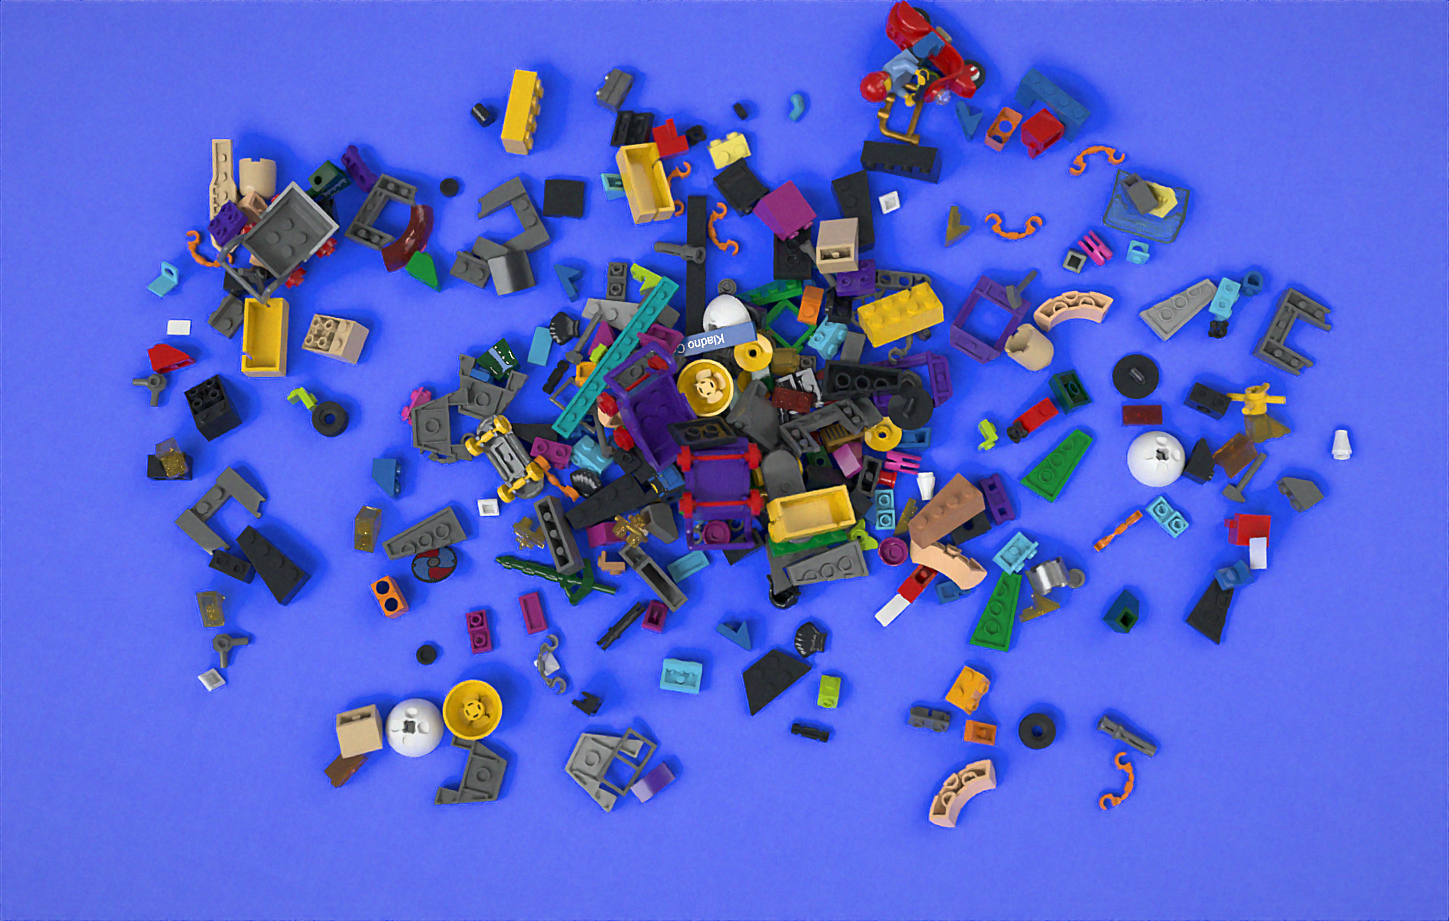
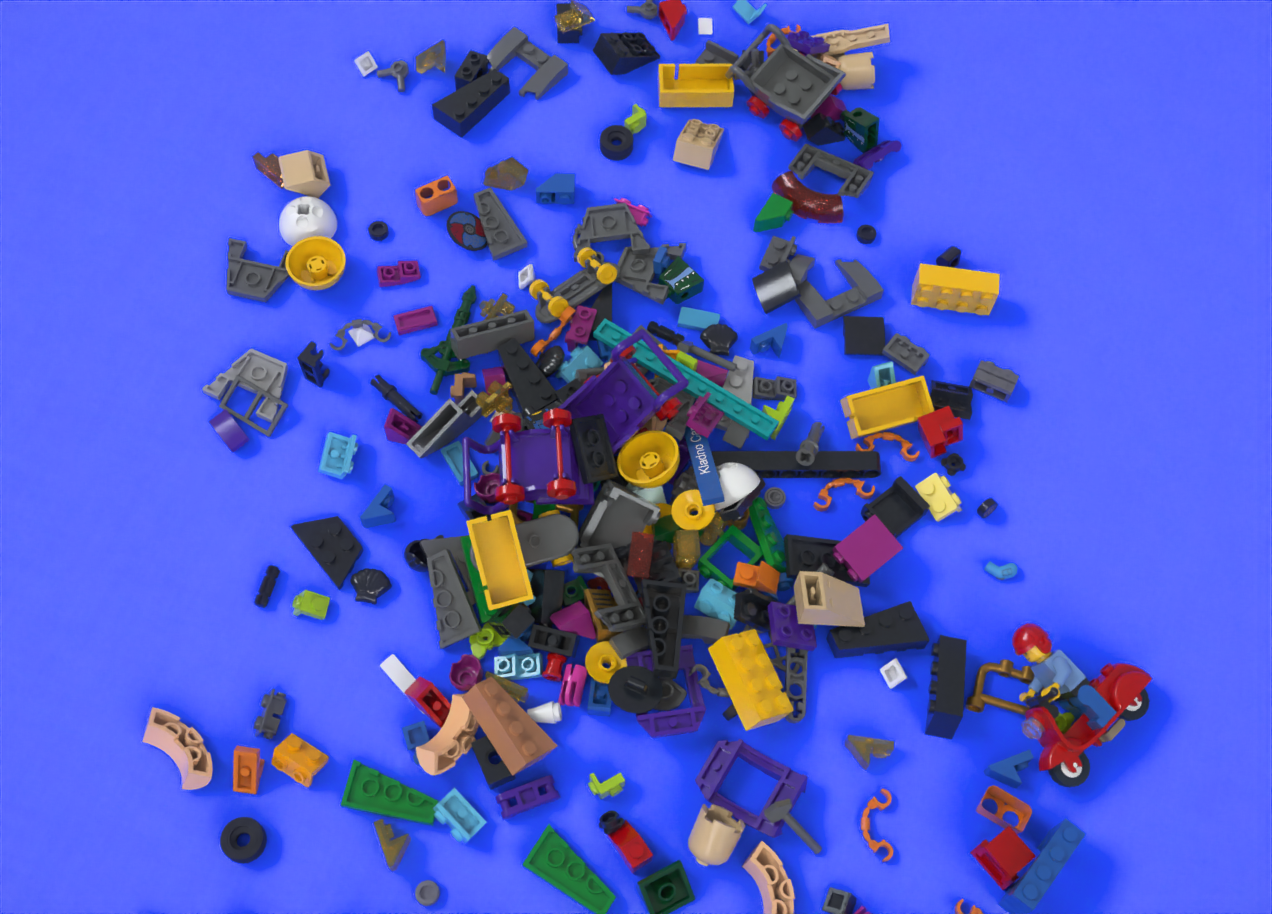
camera: 80 degrees right, 15 degrees down
flat silver brick [1024,556,1071,596] -> none
none -> dark grey bracket [882,333,930,375]

